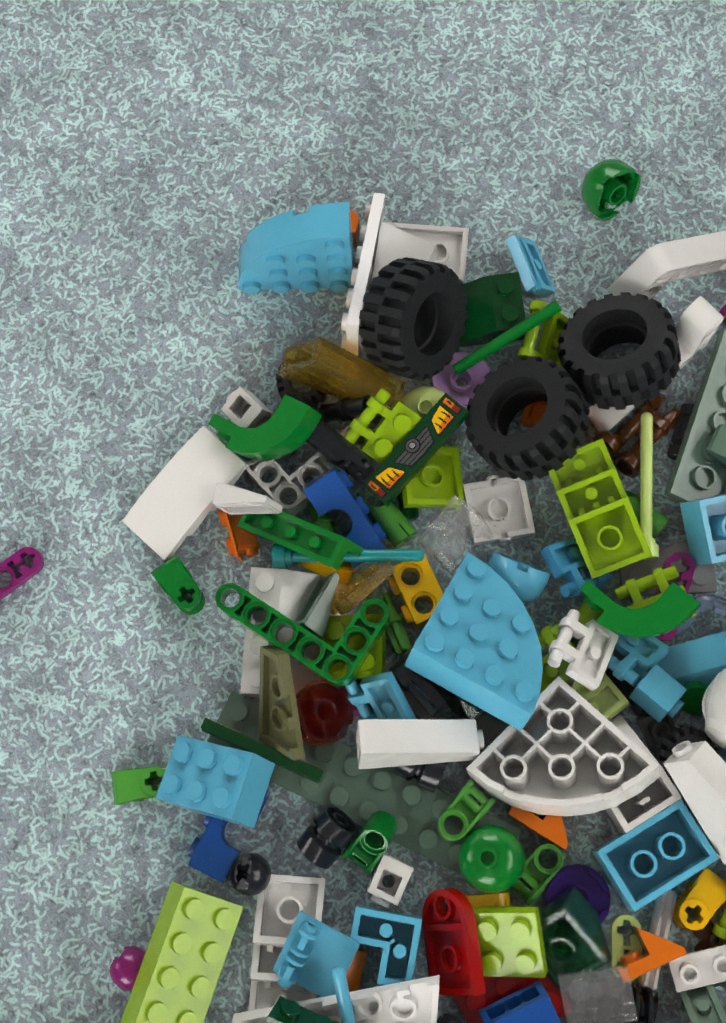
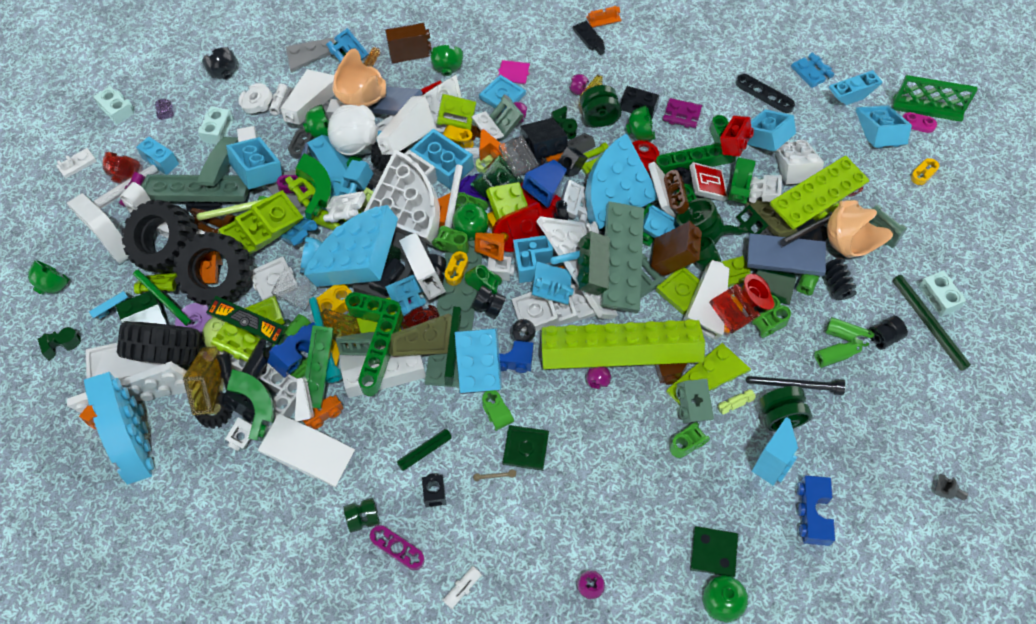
camera: 115 degrees left, 15 degrees down
green piece [151,555,205,615] -> none
none -> dark green leg [37,327,81,361]
none -> dark green wheel [343,498,380,533]
none -> dark green axle [397,429,452,471]
none -> black brick [422,473,447,508]
none -> white bar [444,165,463,228]
none -> yellow beam [445,251,469,286]
none -> dark tan hinge [473,469,516,481]
none -> orange slope [475,233,504,261]
none -> dark green tile [502,425,549,471]

